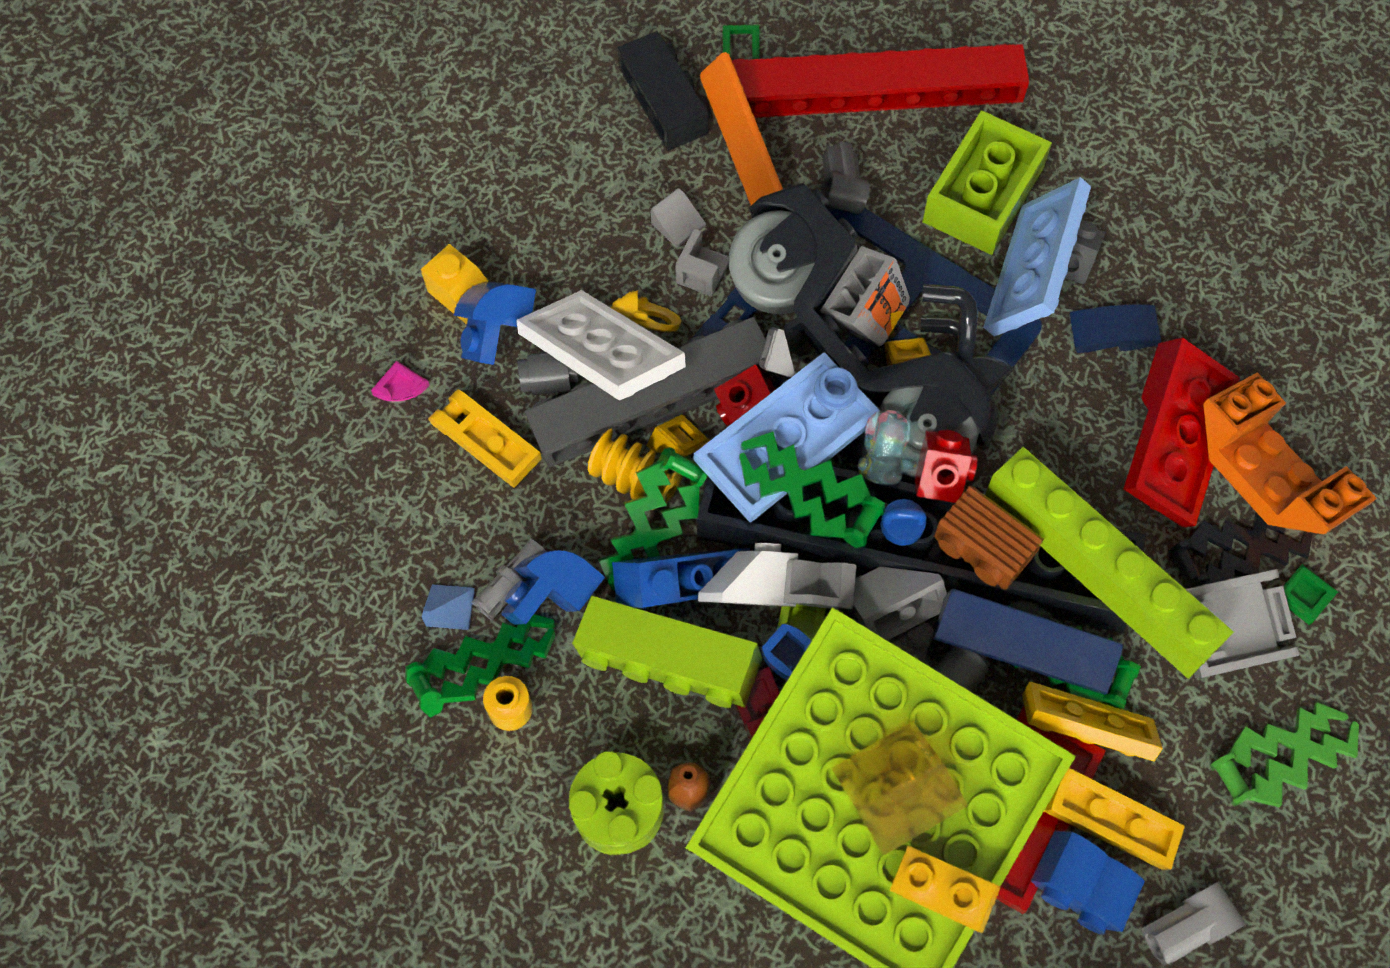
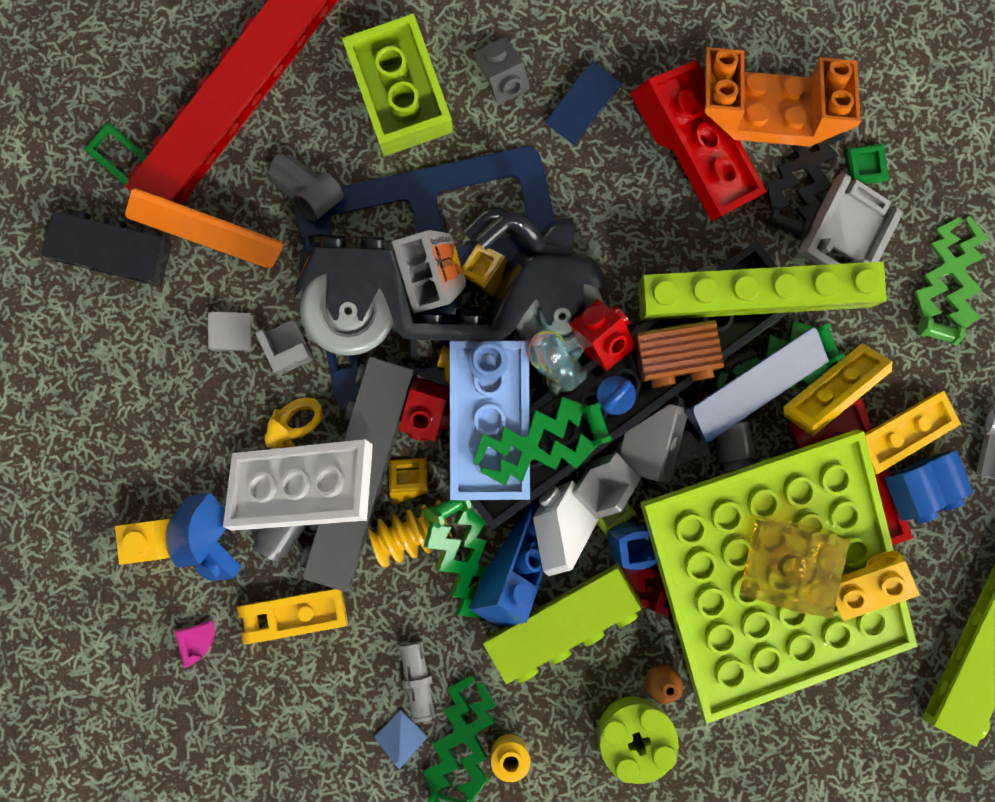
camera: 55 degrees left, 20 degrees up
blue brick [501,550,605,625] -> none
light grey slope [759,327,795,377] -> none
light blue plate [983,177,1091,337] -> none

